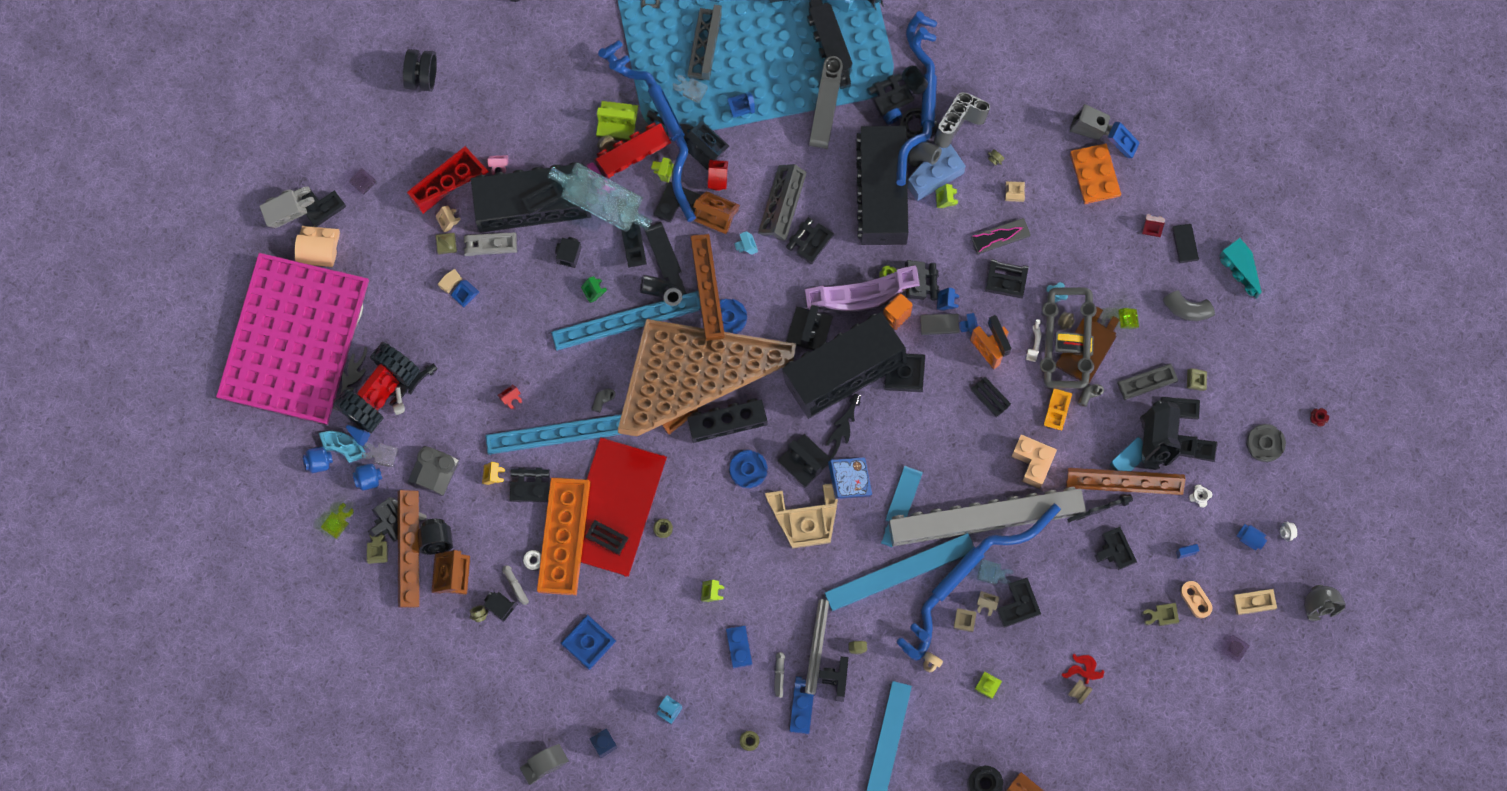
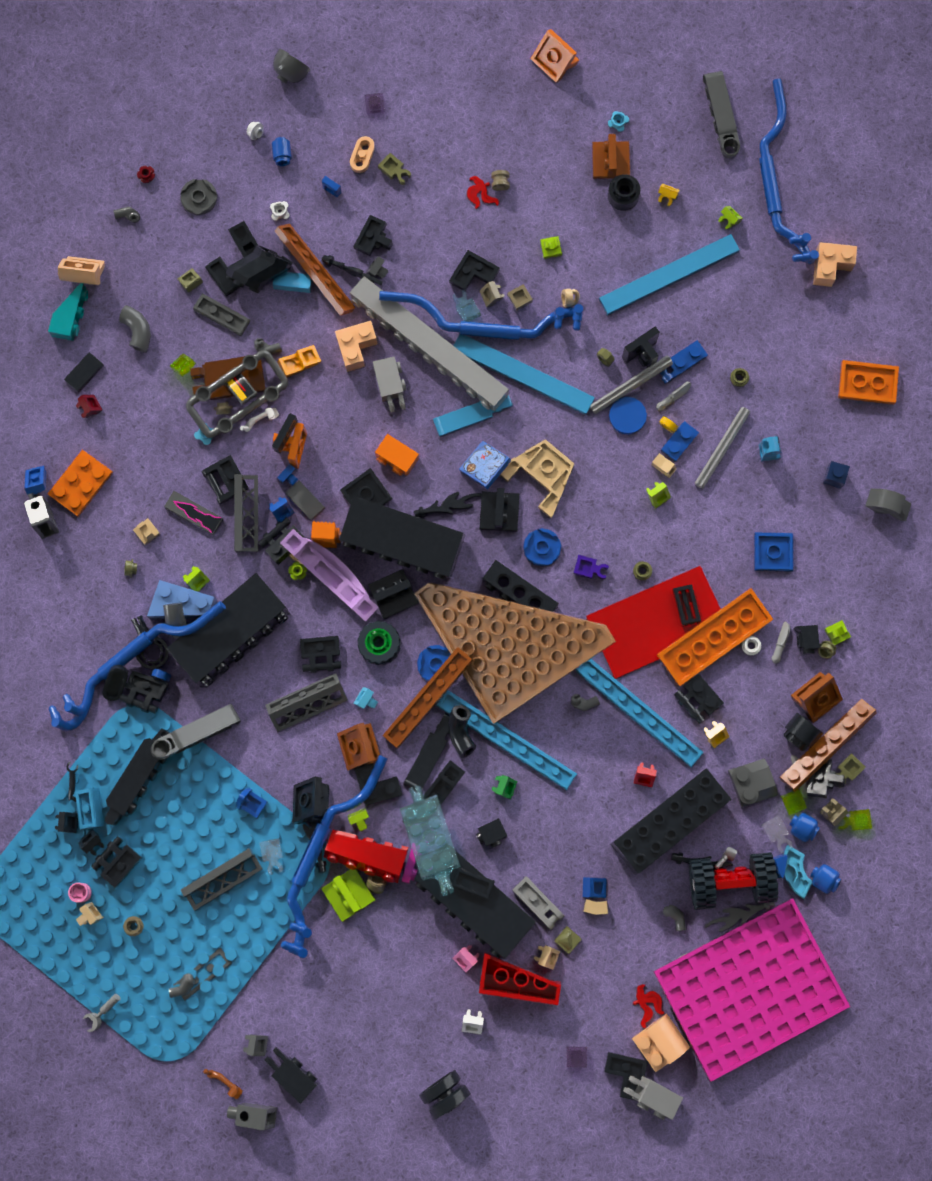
camera: 130 degrees left, 5 degrees up
red brick [708,160,728,191] -> none
dark grey beam [934,92,990,148] -> none
black tile [971,377,1011,418] -> none
tan plate [1233,589,1277,615] -> none
none -> light nougat brick [58,256,105,285]
none -> dark grey arm [113,207,140,223]
none -> dark grey fence [234,474,258,552]
none -> black wheel [357,621,401,665]
none -> dark grey tile [365,256,388,279]
none -> light grey hinge [373,356,406,413]
none -> orange brick [375,434,419,476]
none -> white tile [462,1009,484,1034]
none -> dark purple plate [573,555,609,580]
none -> blue tile [609,397,647,435]
none -> black brick [611,768,732,875]
none -> red piece [633,984,664,1028]
none -> tan piece [651,453,677,478]
none -> yellow tile [659,416,678,433]
none -> dark grey arm [663,905,686,931]
none -> light grey axle [695,407,750,489]
none -> clear neon green plate [781,789,807,816]
none -> dark tan tile [820,798,848,826]
none -> lime tile [824,620,851,645]

